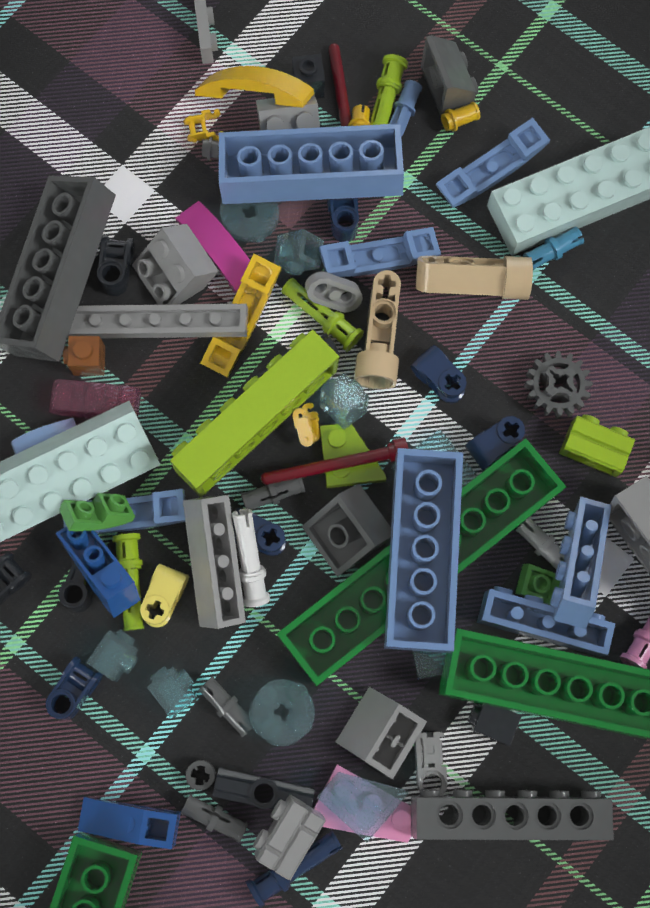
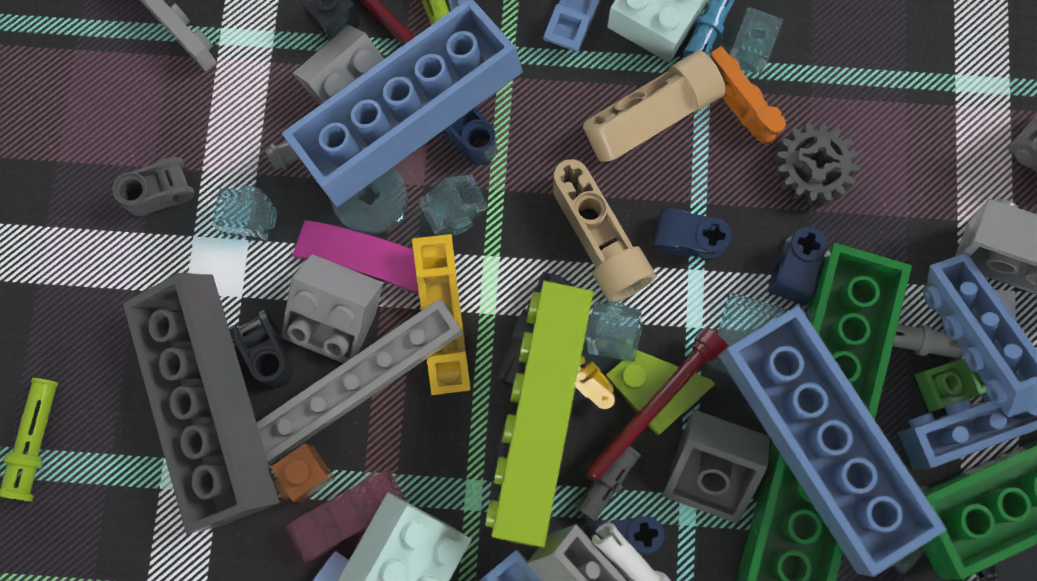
camera: 30 degrees left, 0 degrees up
yellow piece [183,109,223,143] -> none
yellow slope [195,66,314,108] -> none
lime pin [281,278,364,352] -> none
light grey plate [305,272,362,312] -> none
medium blue slope [319,227,441,277] -> none
yellow pin [348,104,371,126] -> none
lime brick [559,415,635,477] -> none
none -> dark grey piece [112,157,195,216]
none -> clear light blue brick [212,186,277,240]
none -> orange hinge [709,46,787,145]
none -> clear light blue brick [729,7,784,73]

